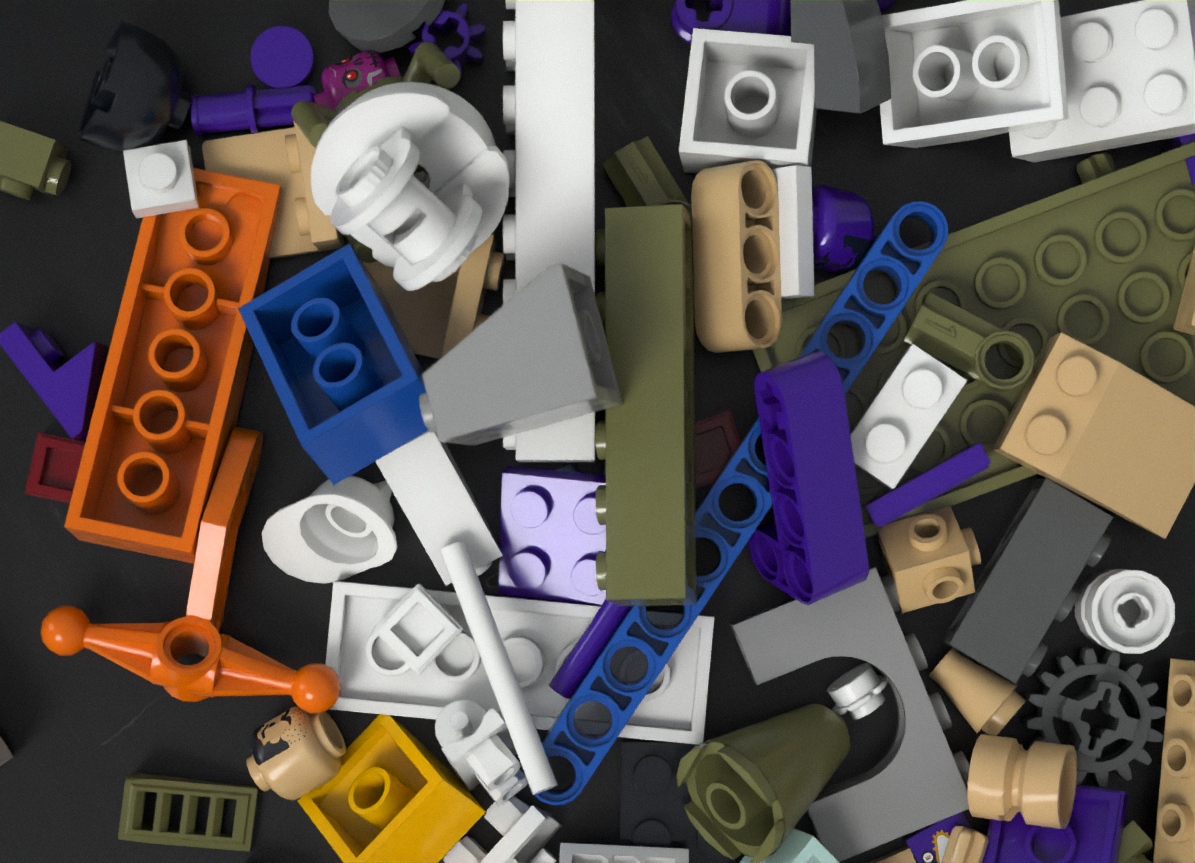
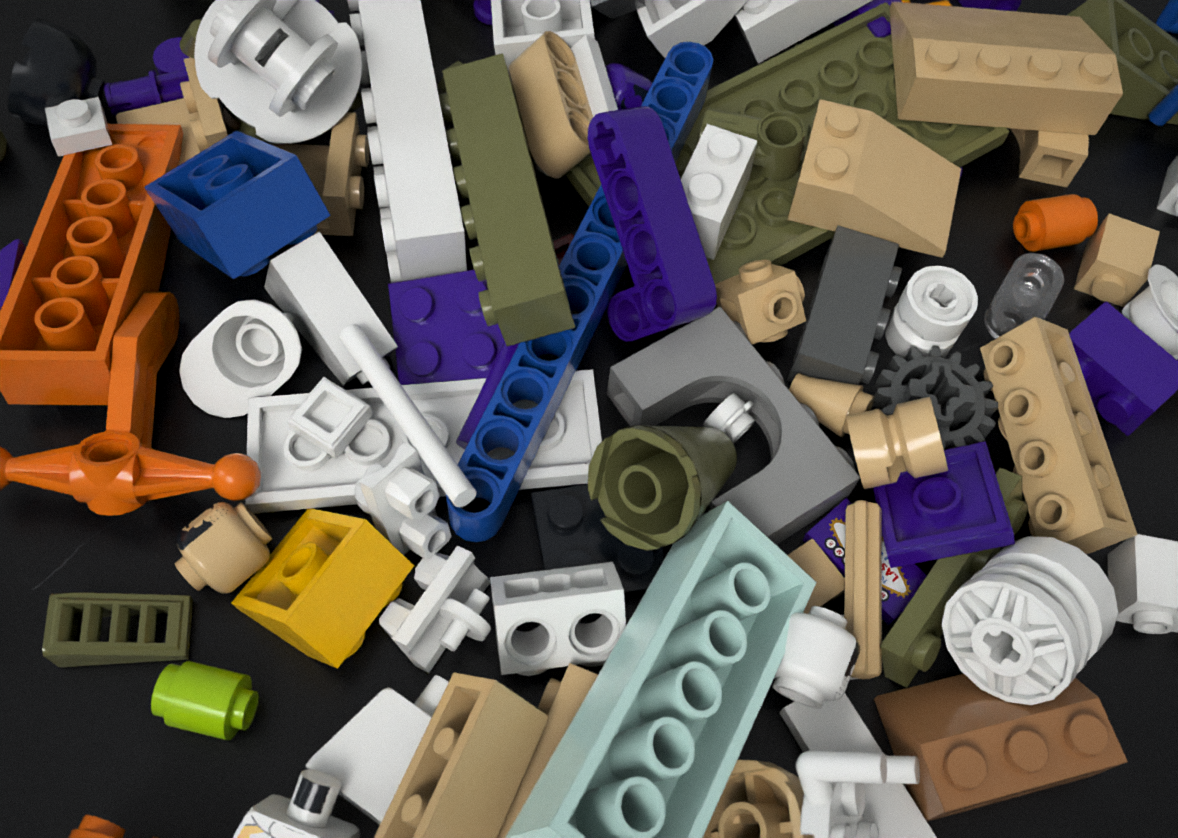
camera: 20 degrees left, 25 degrees down
light grey slope [419,263,623,446] -> none
dark purple tile [862,443,991,527] -> none

